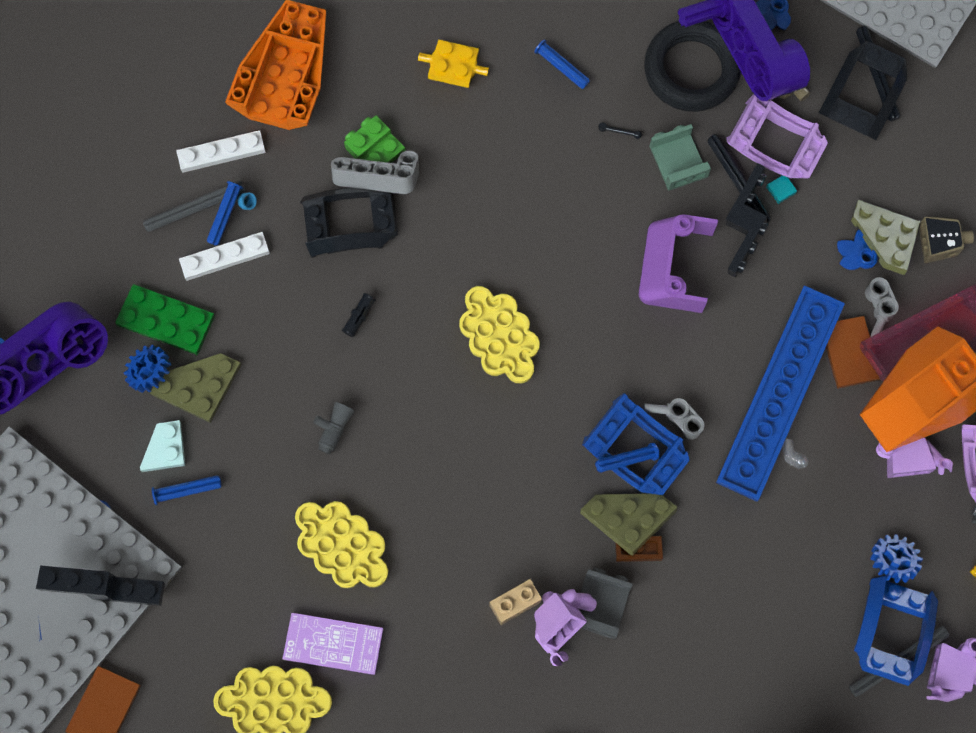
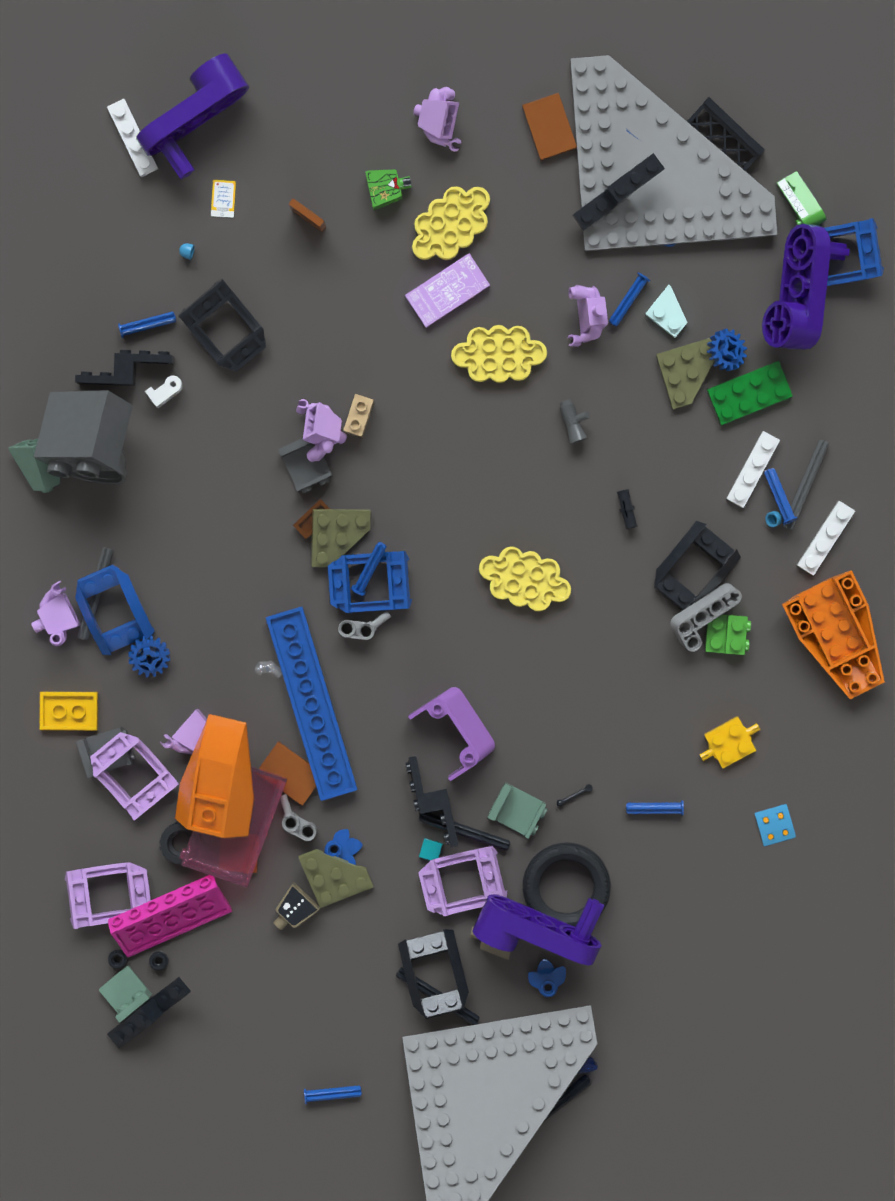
camera: 140 degrees right, 15 degrees up
none -> lavender torso [567,285,608,347]

